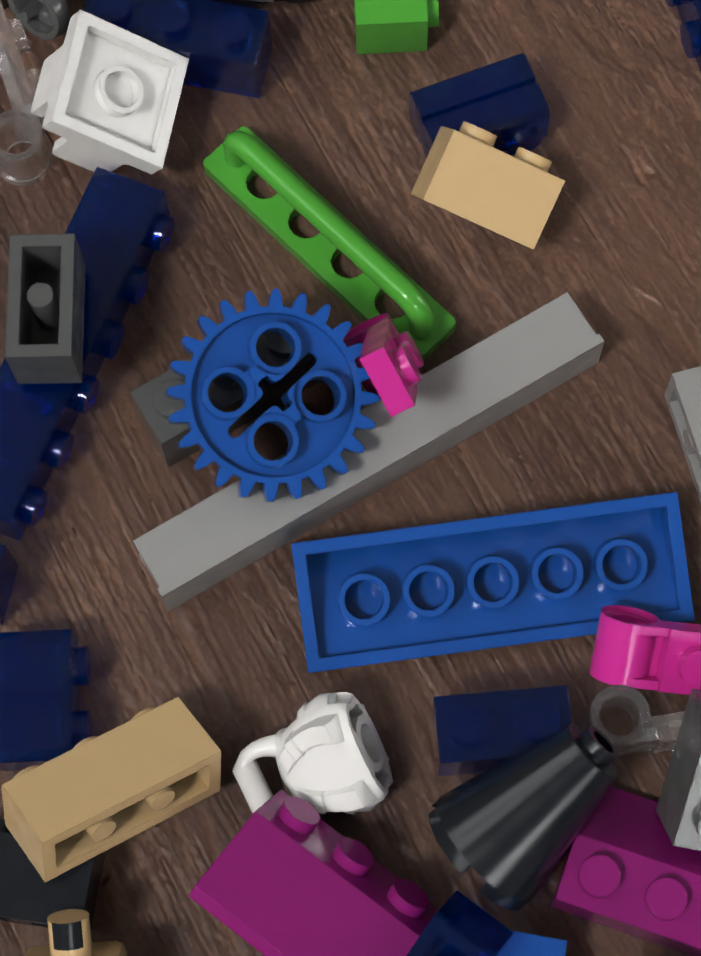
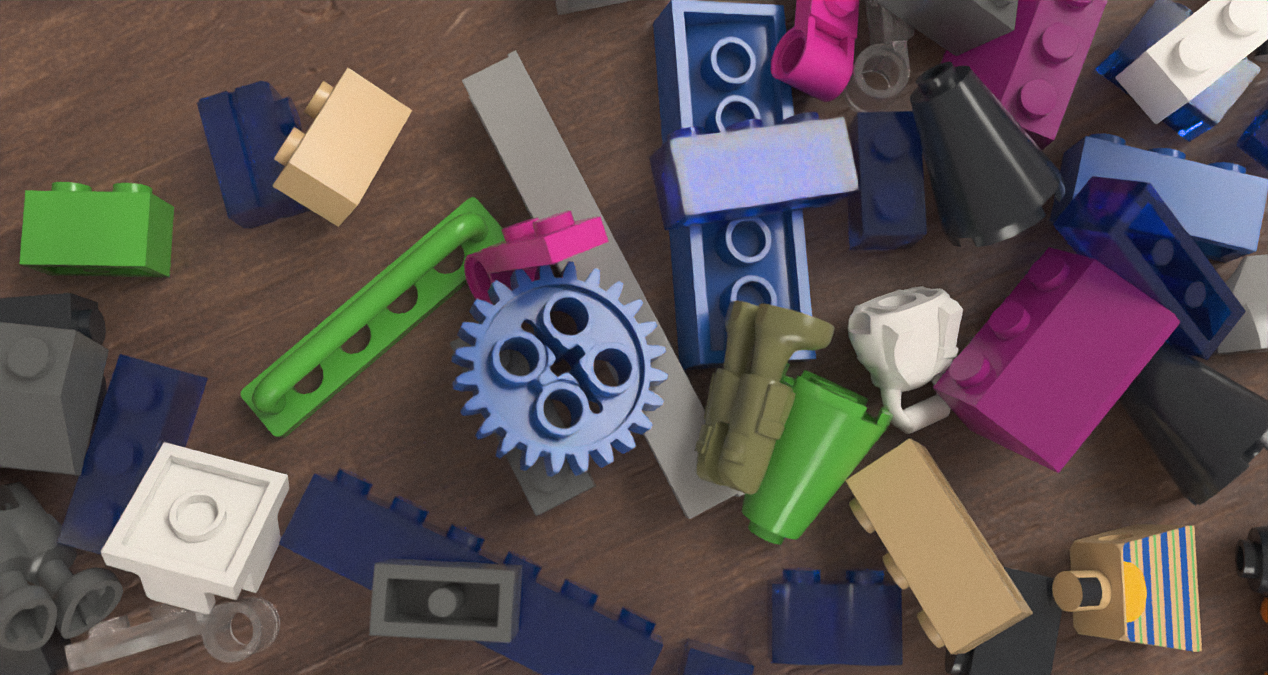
camera: 90 degrees left, 10 degrees up
none -> clear blue brick [649,112,860,231]
none -> olive piece [694,300,835,494]
none -> bright green cone [741,363,894,545]

